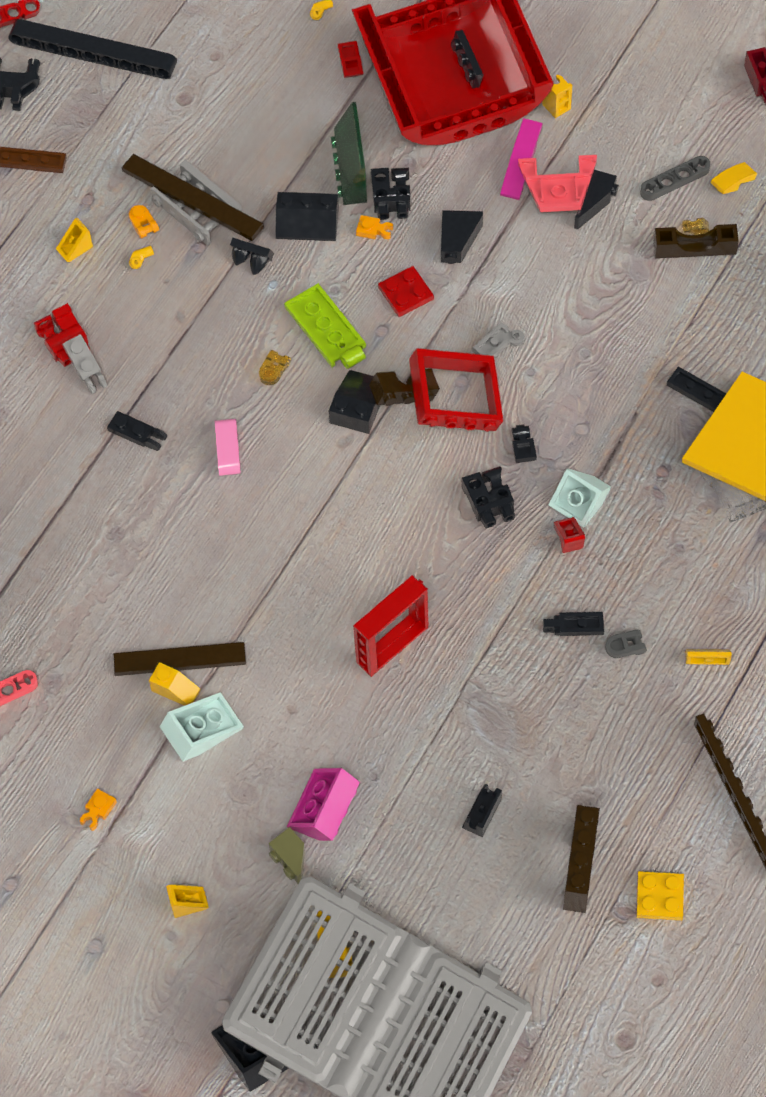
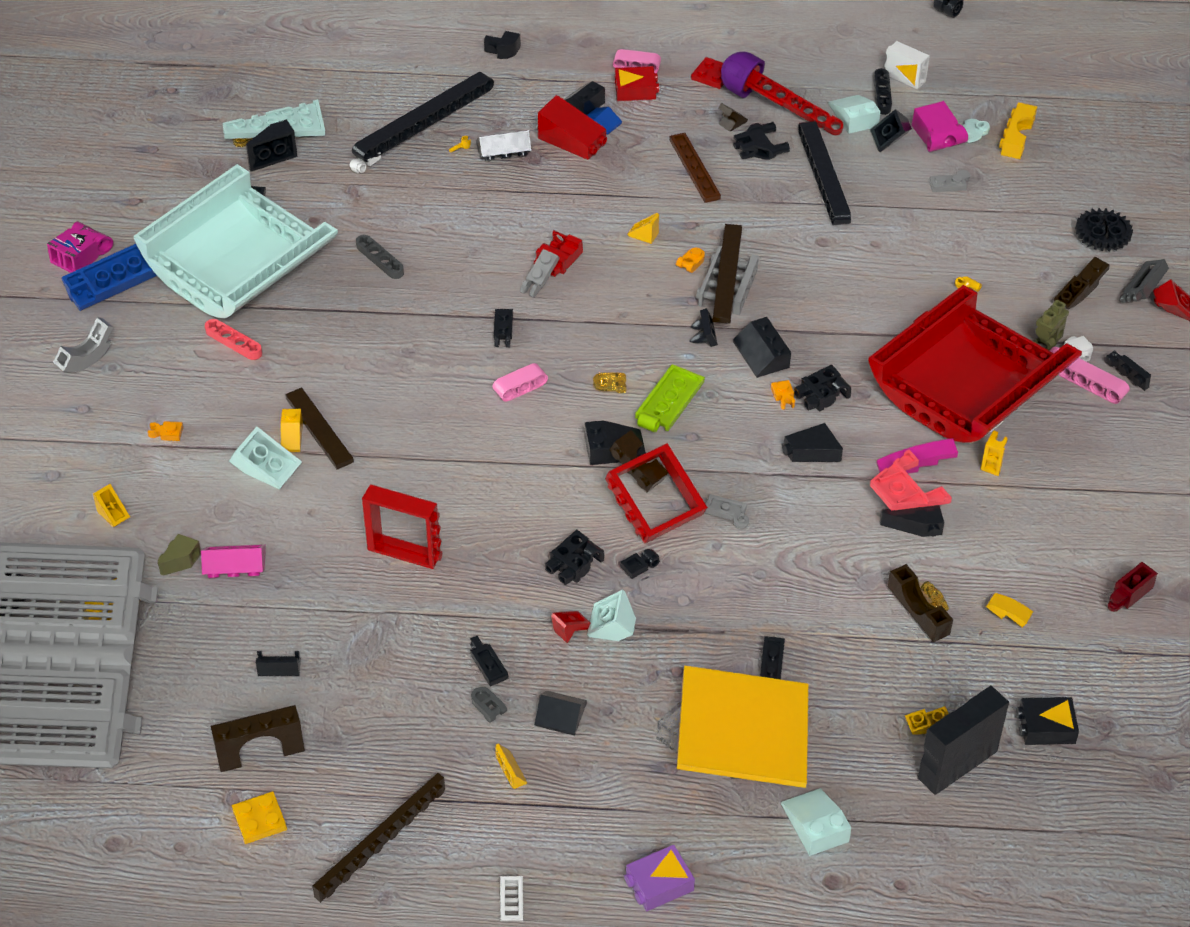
camera: 60 degrees right, 15 degrees down
yellow arm [129,245,154,269] -> none
clear green slope [331,102,367,205] -> none
red plate [378,266,434,317] -> none
black plate [451,30,483,89] -> none
dark grey beam [640,156,710,201] -> none
none -> black slope [534,691,587,736]

